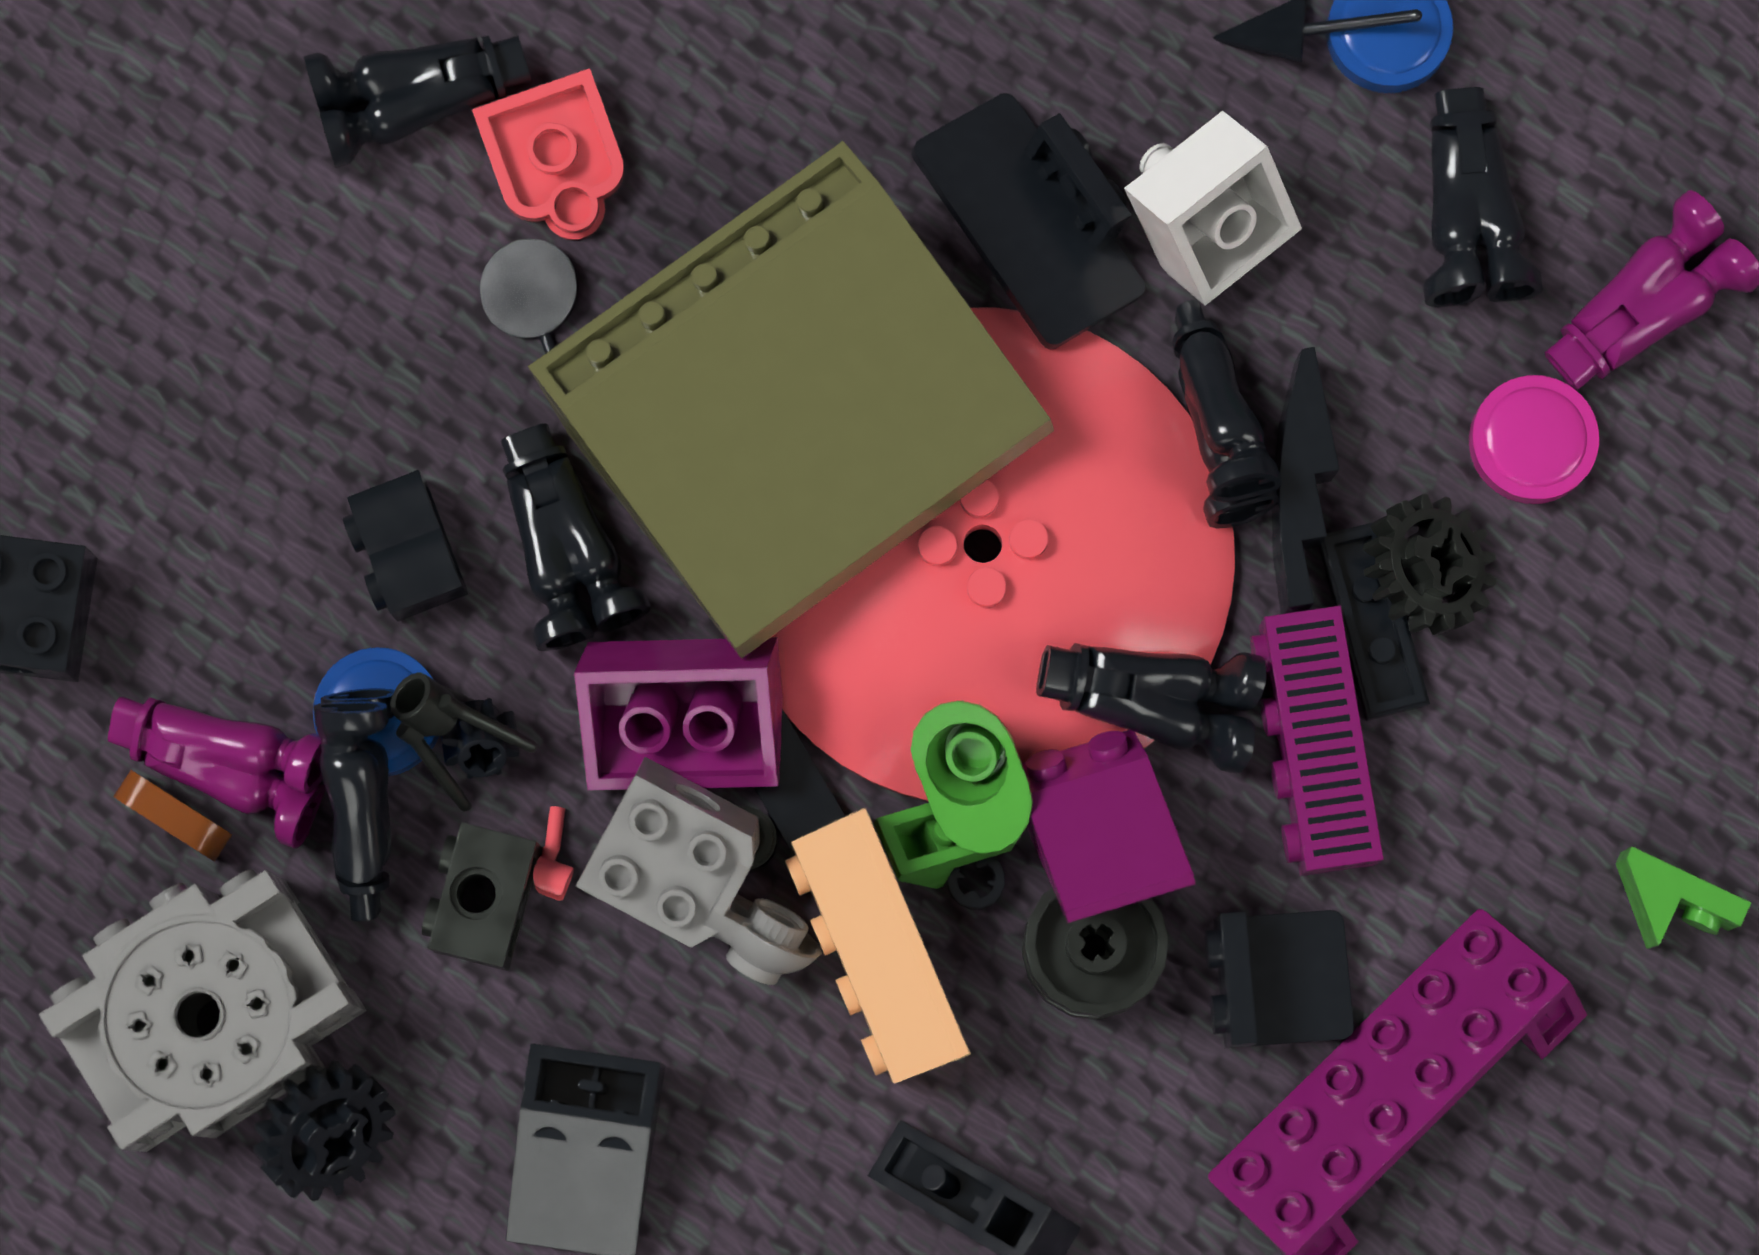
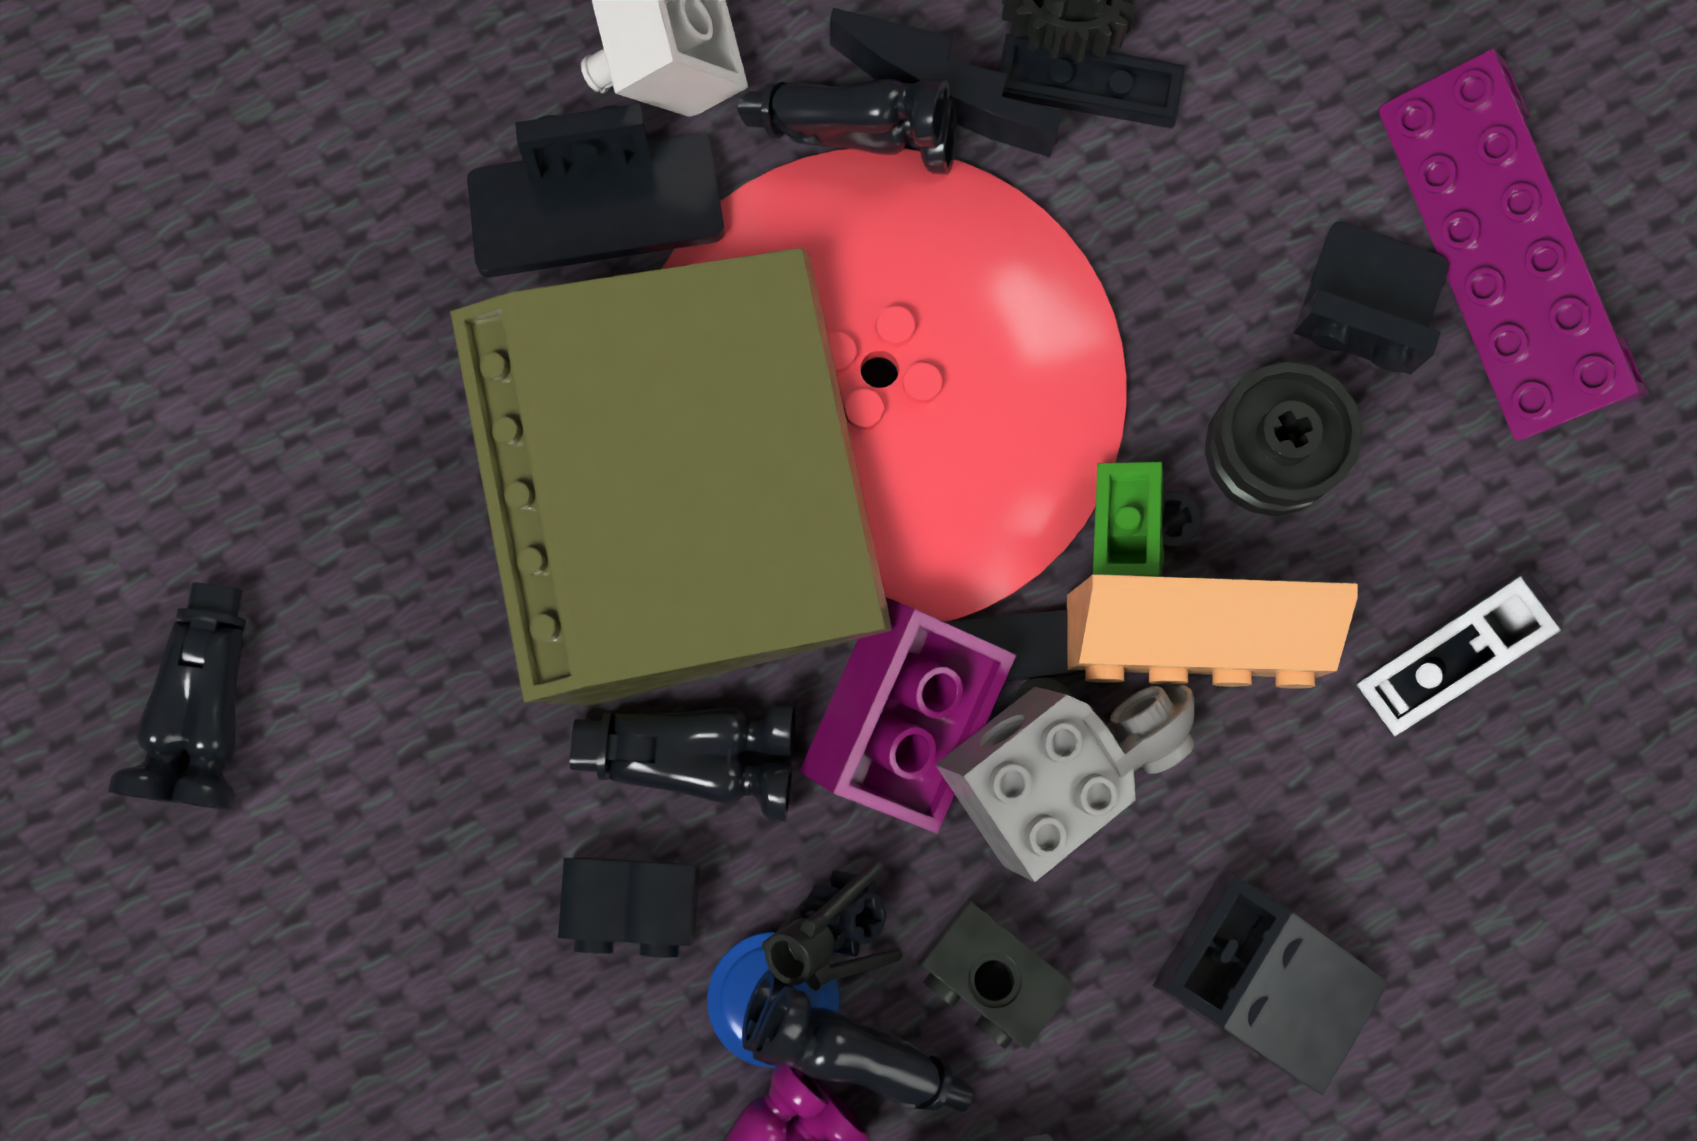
camera: 70 degrees left, 0 degrees up
coral plate [472,68,624,240] -> none
piece [480,239,578,446] -> none
coral hand [533,806,575,901] -> none
bright green piece [911,700,1033,853] -> none
magenta slope [1022,730,1196,923] -> none
black piece [1036,643,1267,774] -> none
magenta brick [1250,605,1384,876] -> none

